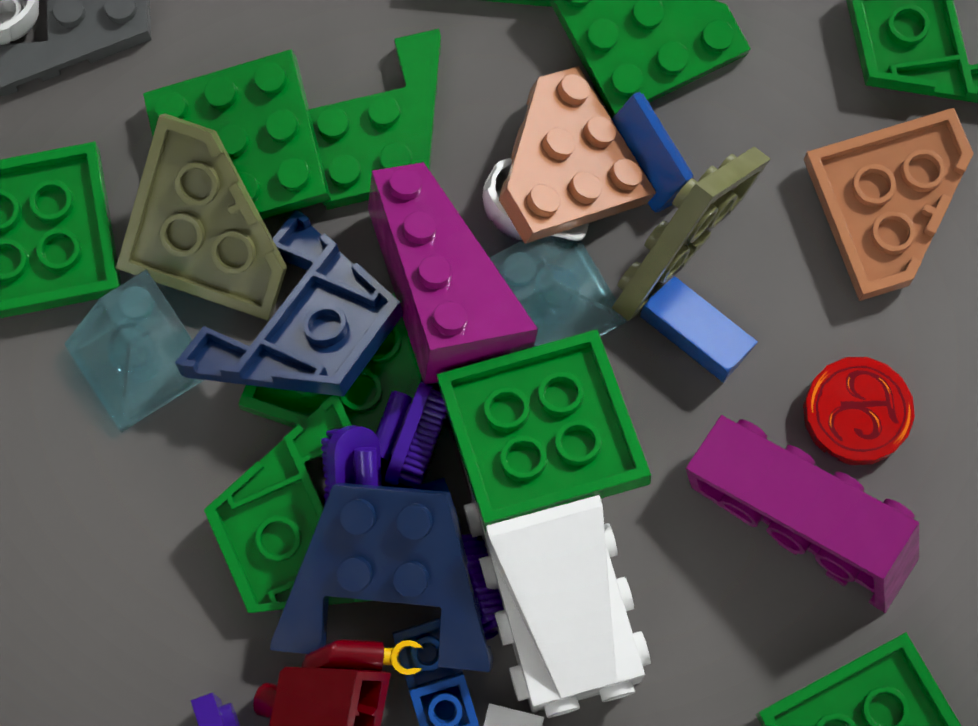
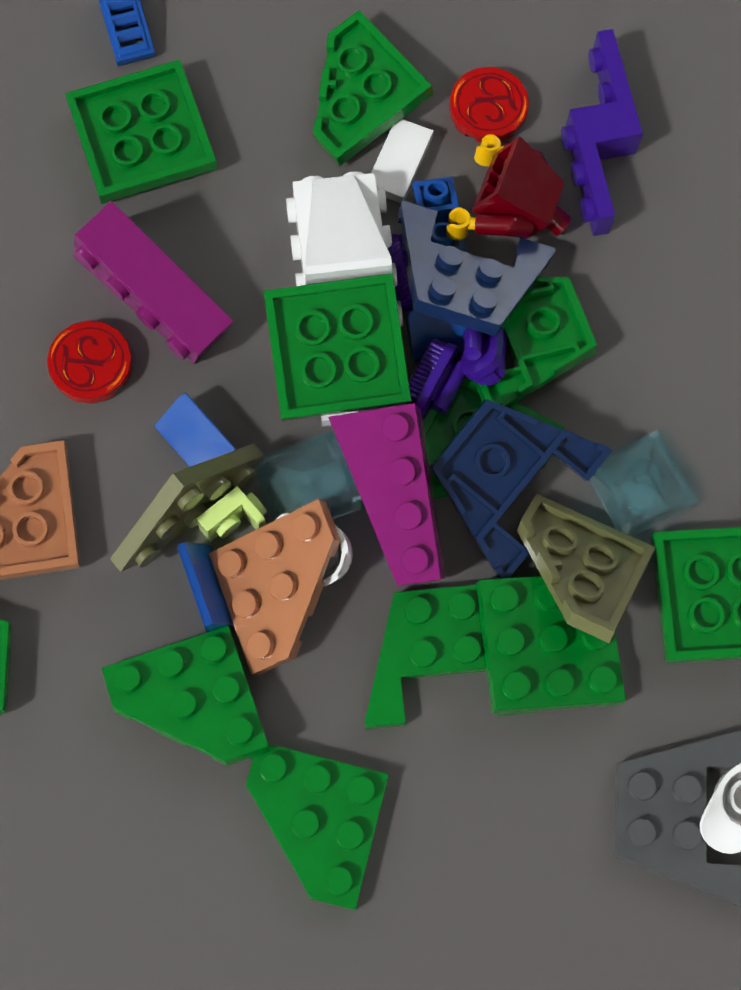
camera: 175 degrees left, 0 degrees up
none -> yellowish green bracket [196,486,267,542]

